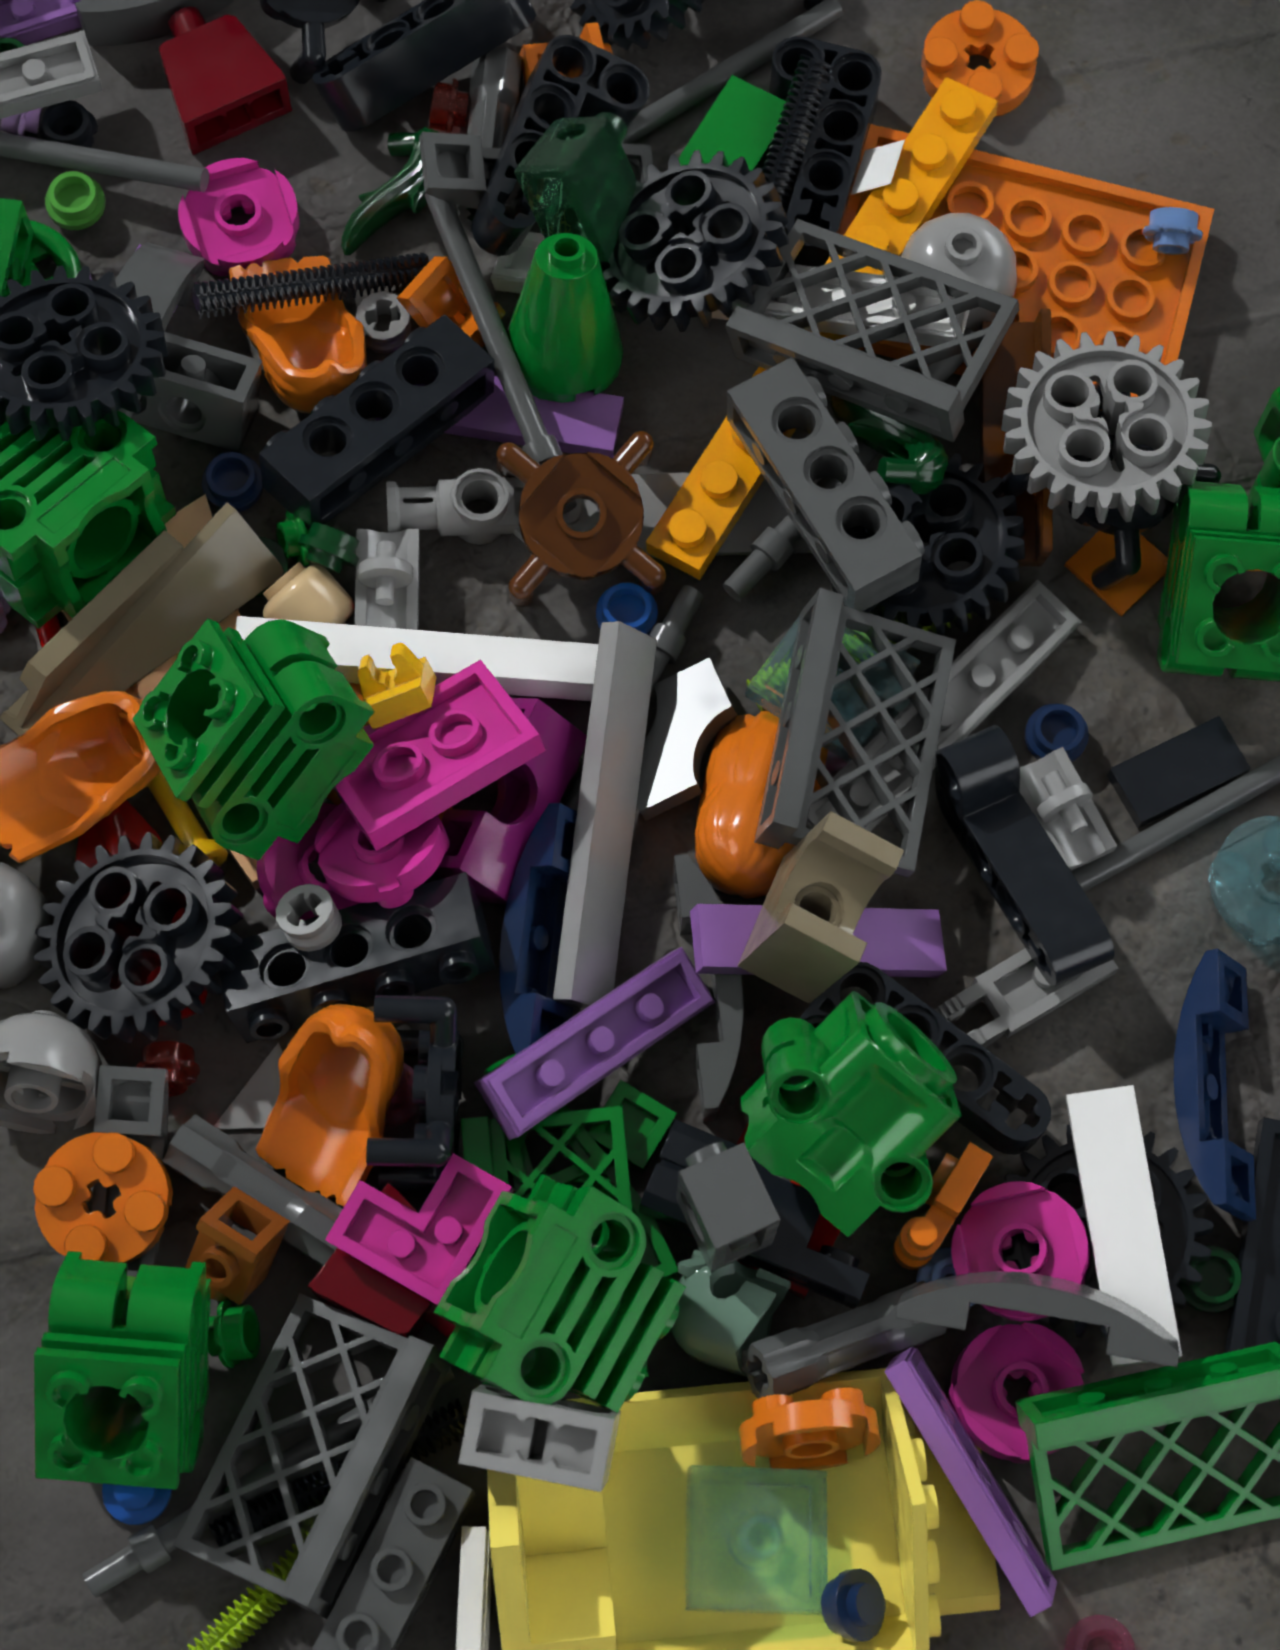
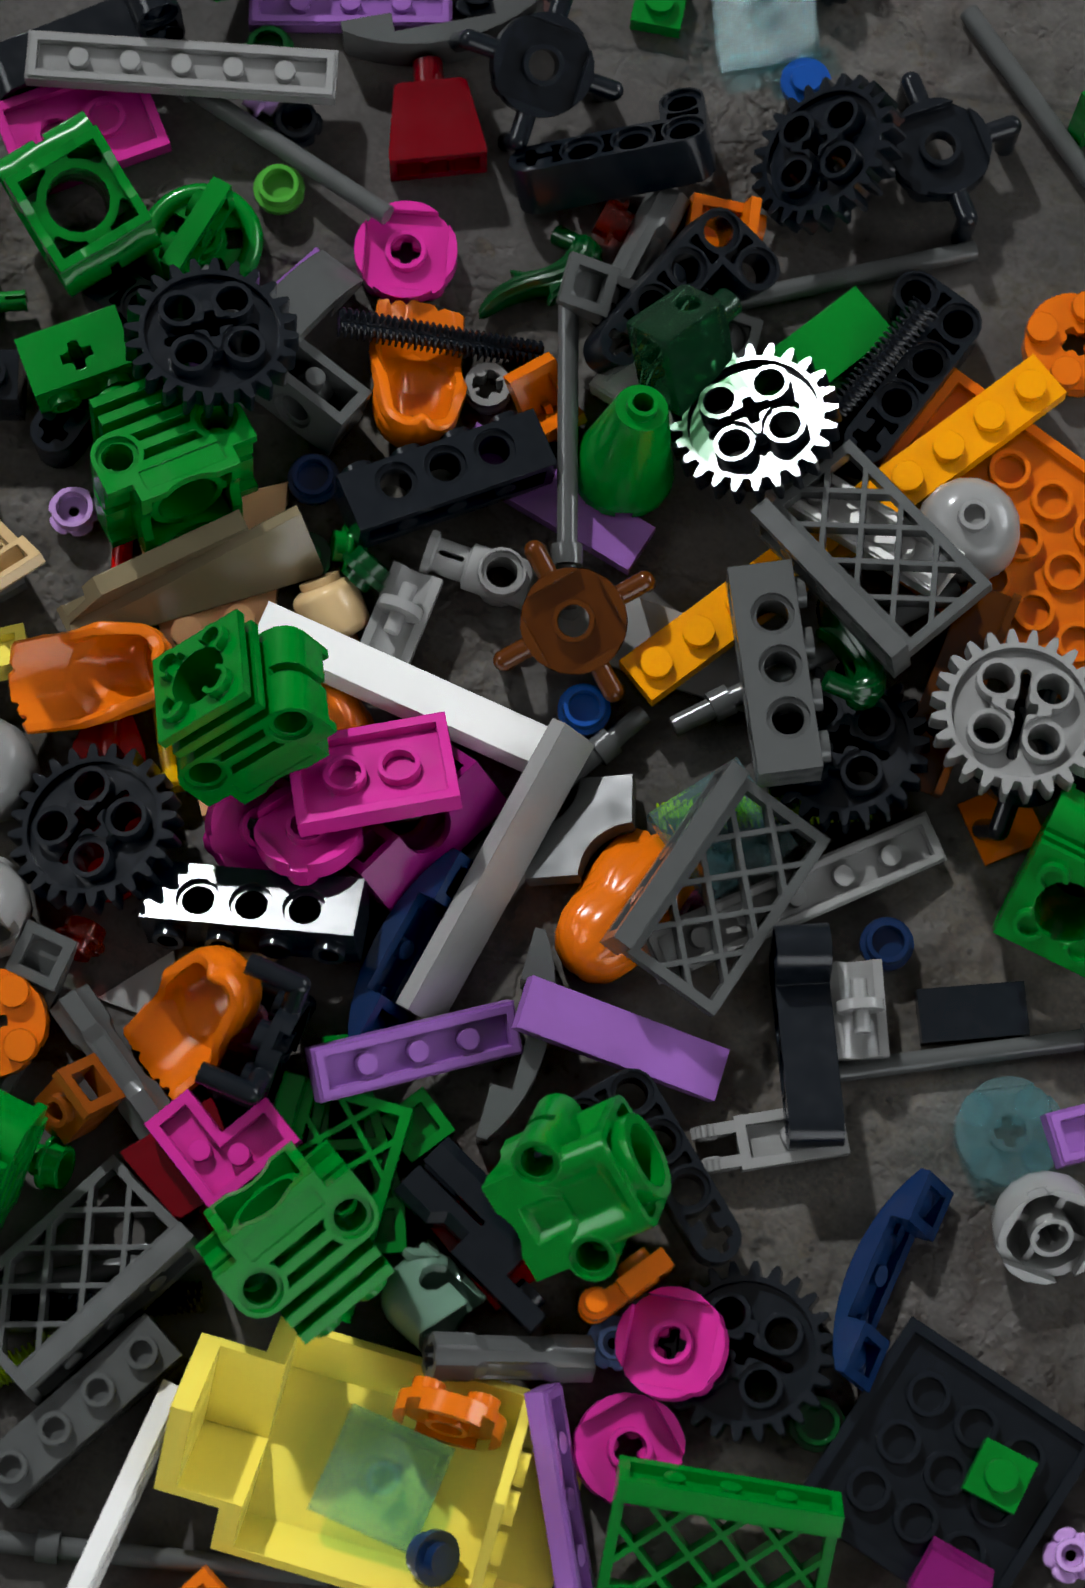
camera: 20 degrees right, 5 degrees up
light grey bush [276,884,342,952] -> none
yellow tile [358,643,437,729] -> none
light grey brick [459,1383,621,1492] -> none
dark grey brick [676,1142,780,1272] -> none
dark tan piece [737,811,904,1004] -> none
white sticker [851,140,905,195] -> none
dark grey slope [896,1271,1179,1367] -> none
white tile [1066,1085,1182,1367] -> none

